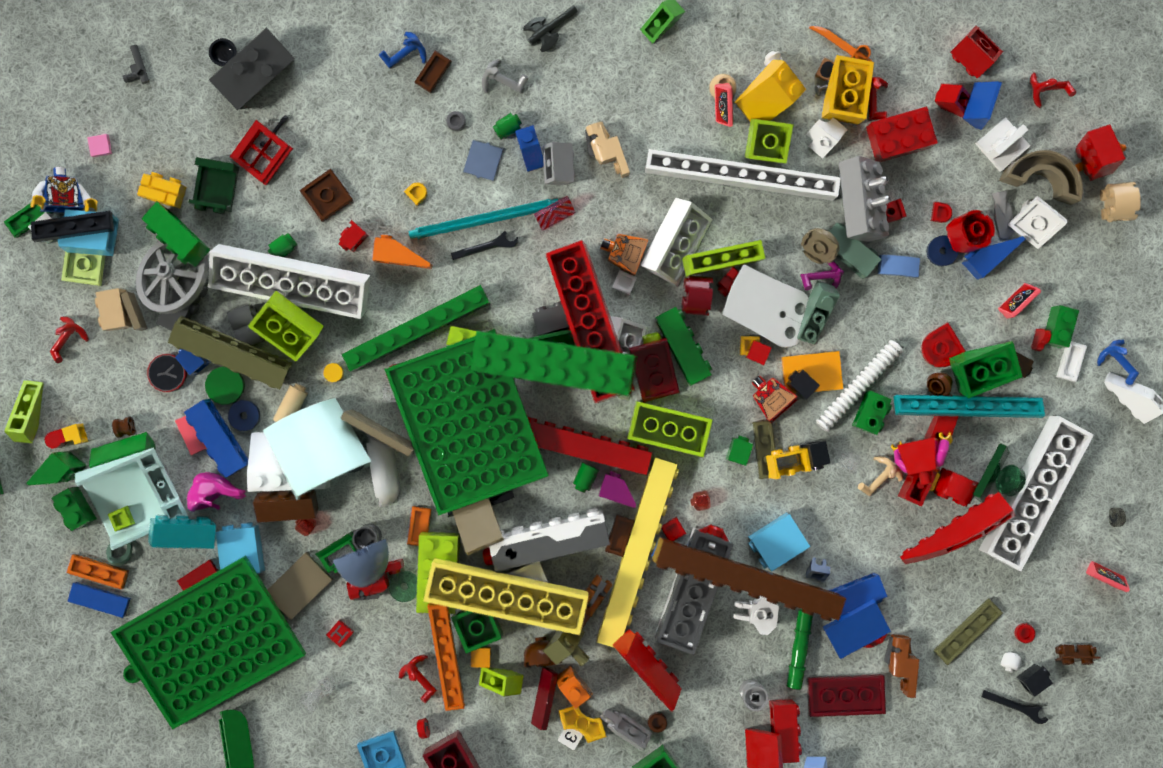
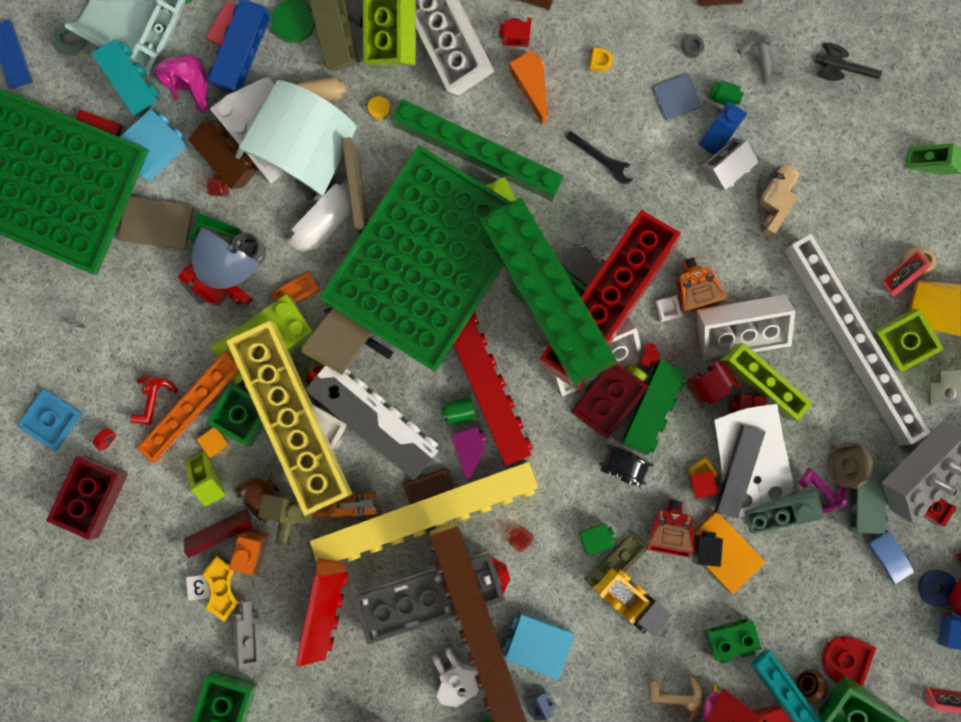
camera: 55 degrees right, 5 degrees down
orange tile [66,554,129,590] -> none
lime tile [108,506,135,532] -> none
dark blue piece [228,400,260,431] -> none
red tile [326,619,354,647] -> none
clear green piece [389,571,417,602] -> none
teal piece [408,198,559,239] -> none
clear pink tile [534,196,576,231] -> none
lime brick [627,401,713,457] -> none
reddish brown tile [648,712,667,733] -> none
red tile [661,517,687,541] -> none
white piece [816,340,903,432] -> none
none -> black wheel [599,444,654,487]
none -> red plate [640,342,660,370]
none -> black tile [714,425,766,518]

